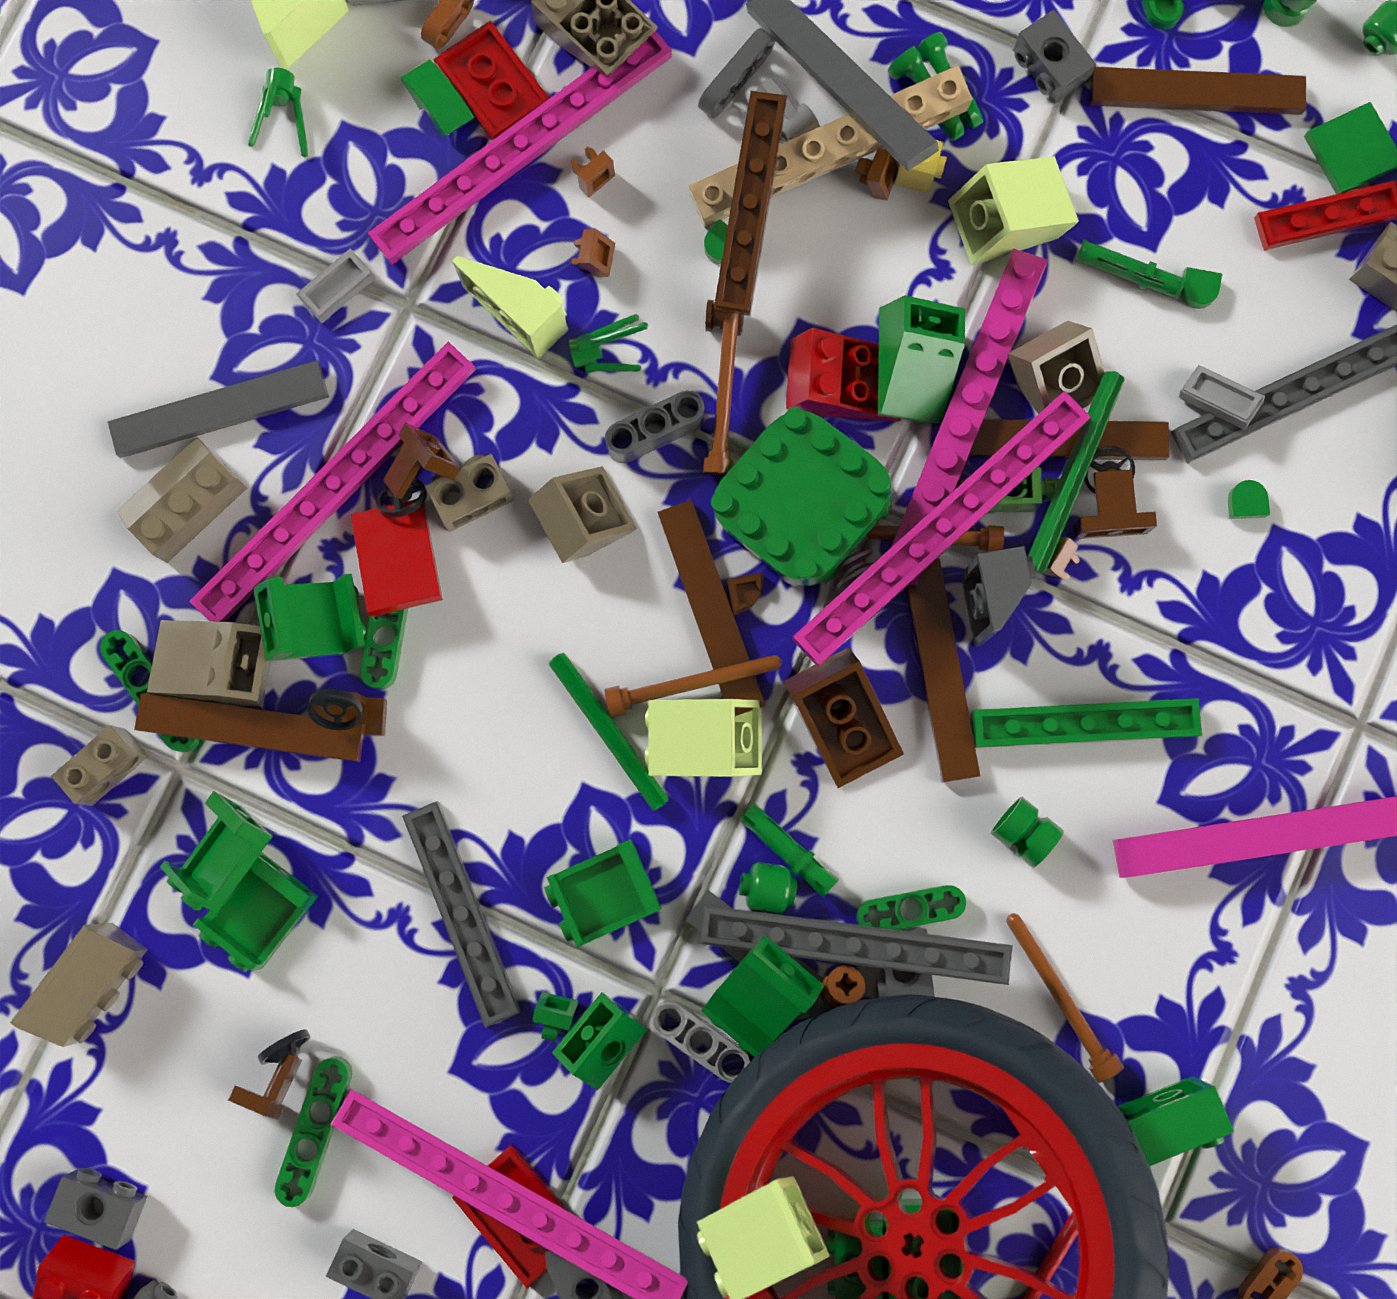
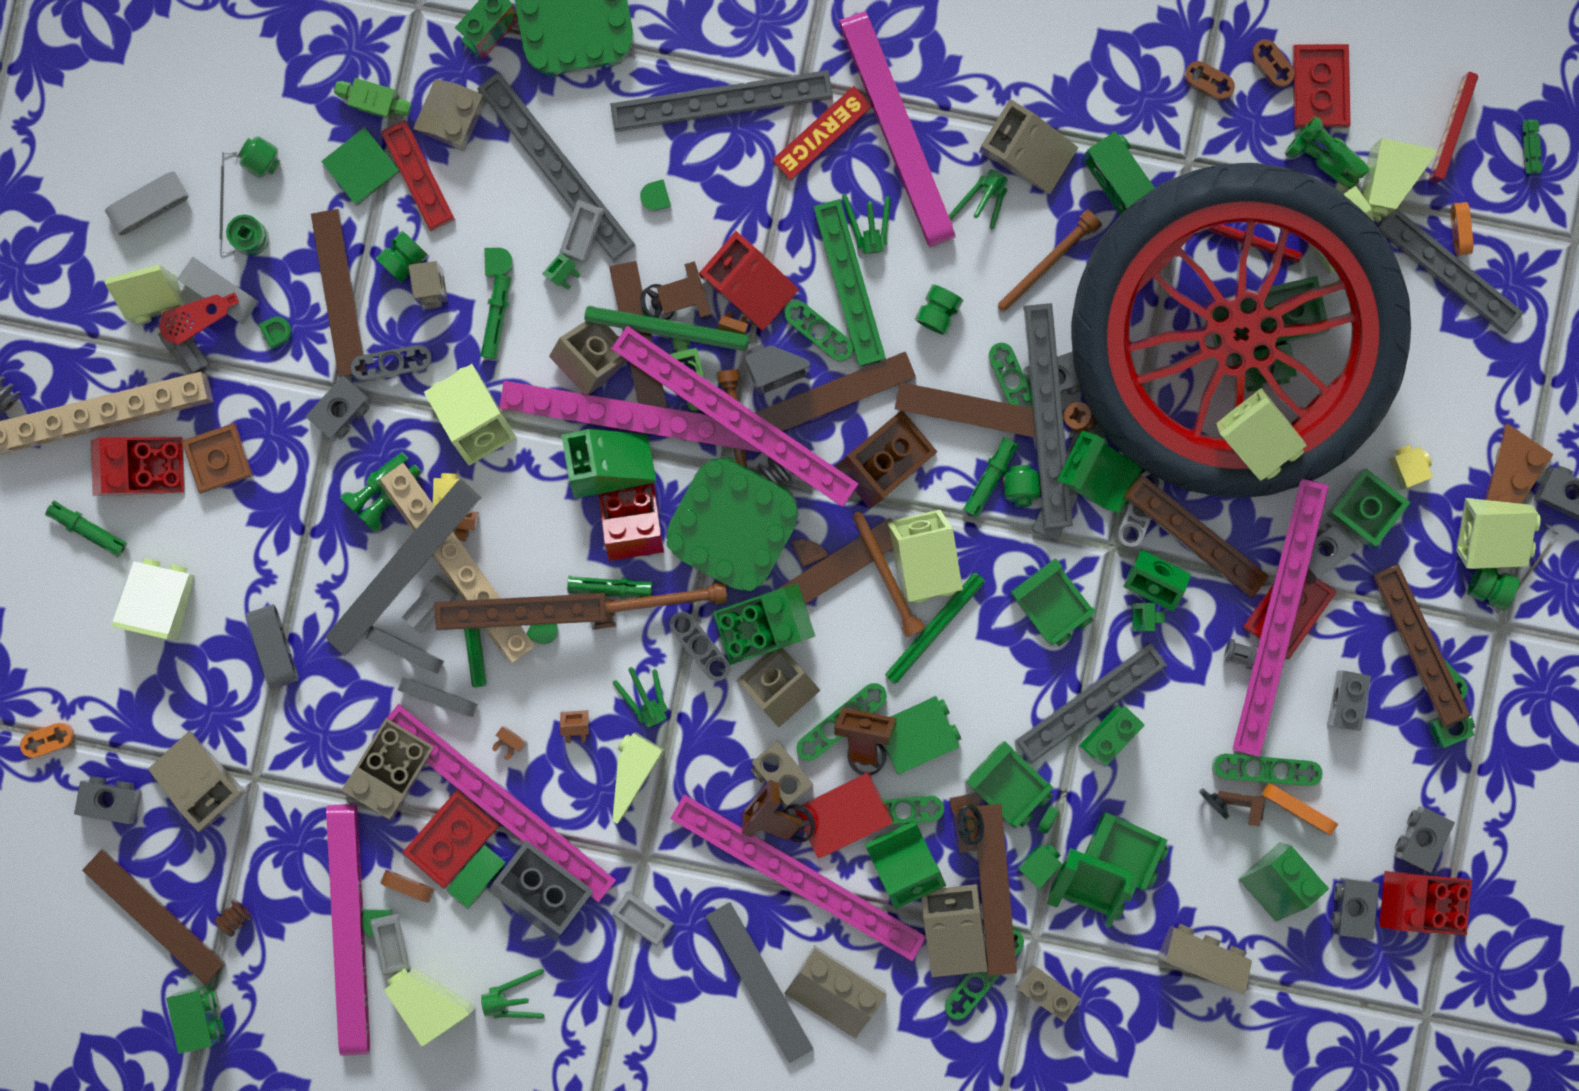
camera: 110 degrees left, 5 degrees up
none -> dark grey beam [351,345,431,382]
none -> green wheel [375,231,428,284]
none -> dark grey beam [398,677,478,717]
none -> dark tan brick [409,261,448,309]
none -> green axle [464,628,487,688]
none -> dark grey slope [489,840,593,942]
none -> green tile [542,253,580,289]
none -> green pin [567,575,652,600]
none -> dark grey tile [610,70,833,132]
none -> red slope [699,231,799,331]
none -> green slope [713,583,816,665]
none -> red tile [772,86,872,181]
none -> green beam [785,301,853,362]
none -> green beam [796,683,887,761]
none -> reddish brown piece [834,707,897,775]
none -> green plant [842,194,891,254]
none -> green panel [884,696,961,775]
none -> reddish brown tile [894,382,1064,437]
none -> green plant [948,169,1008,229]
none -> green panel [965,741,1054,828]
none -> dark tan slope [979,99,1079,195]
none -> green brick [1017,843,1062,889]
none -> green tile [1037,804,1060,834]
none -> green panel [1079,705,1145,766]
none -> reddish brown tile [1123,475,1269,598]
none -> dark grey bush [1223,638,1258,670]
none -> green slope [1238,842,1329,921]
none -> orange beam [1261,783,1339,836]

